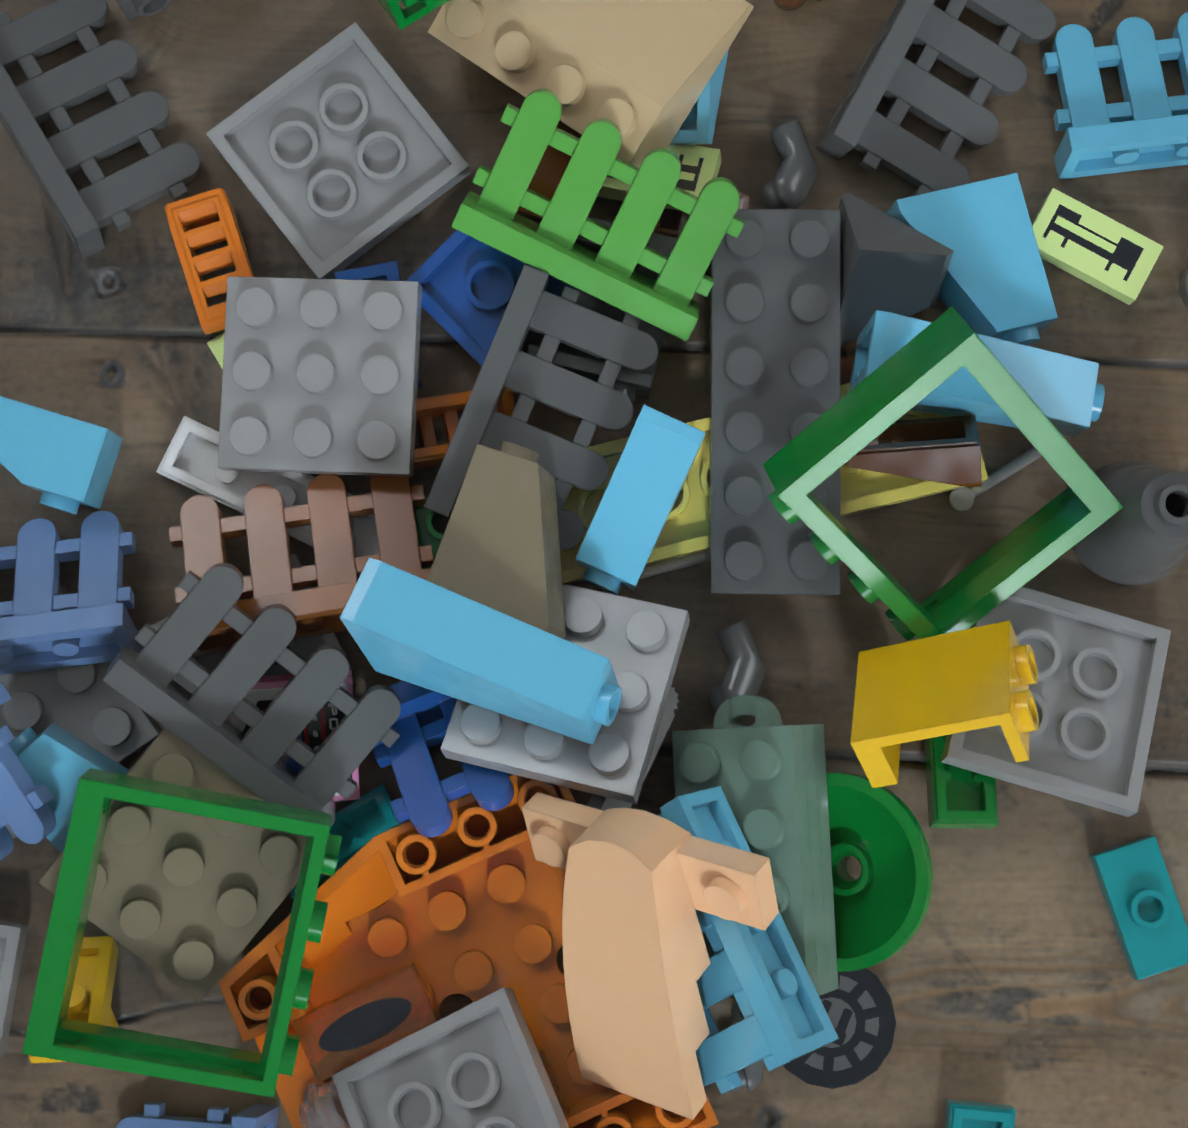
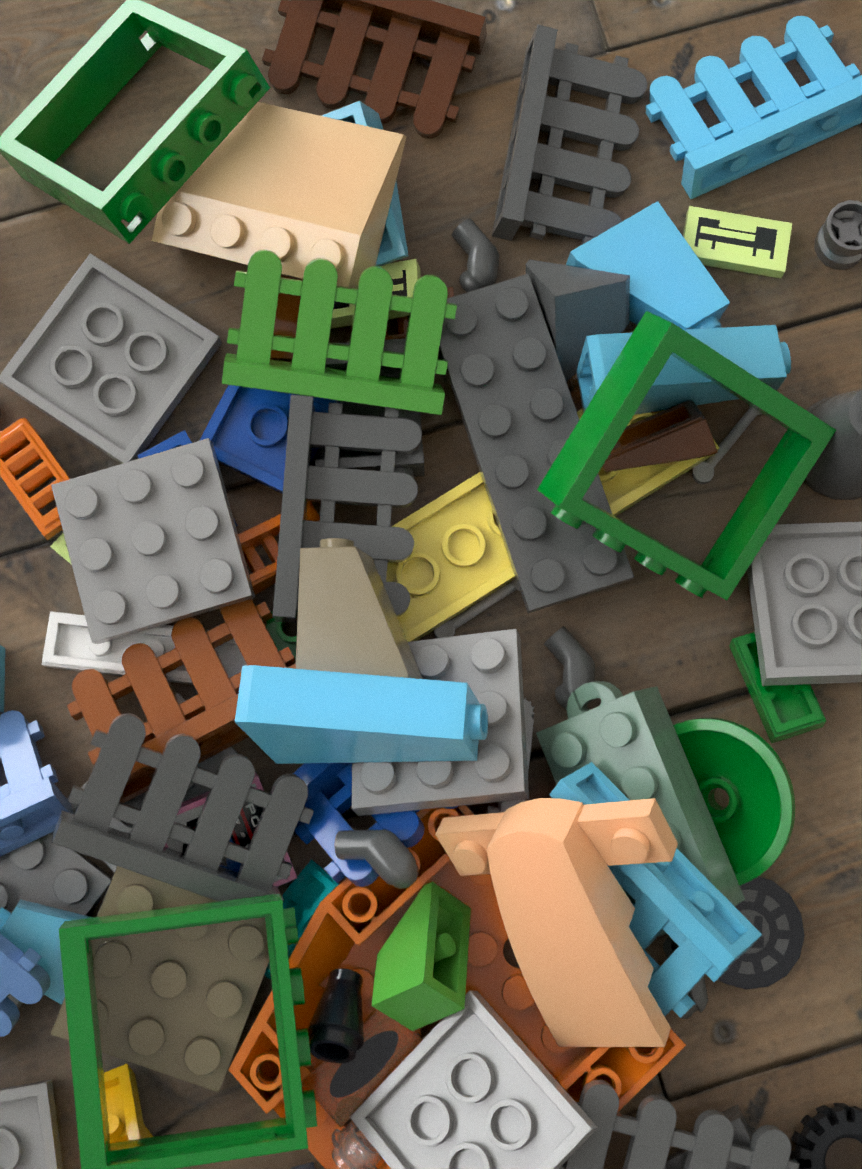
camera: 15 degrees left, 5 degrees down
medium azure slope [576,405,705,595] -> none
yellow panel [850,620,1039,788] -> none
none -> black cone [307,969,364,1064]
none -> dark grey arm [334,829,418,889]
none -> bright green slope [371,882,471,1031]

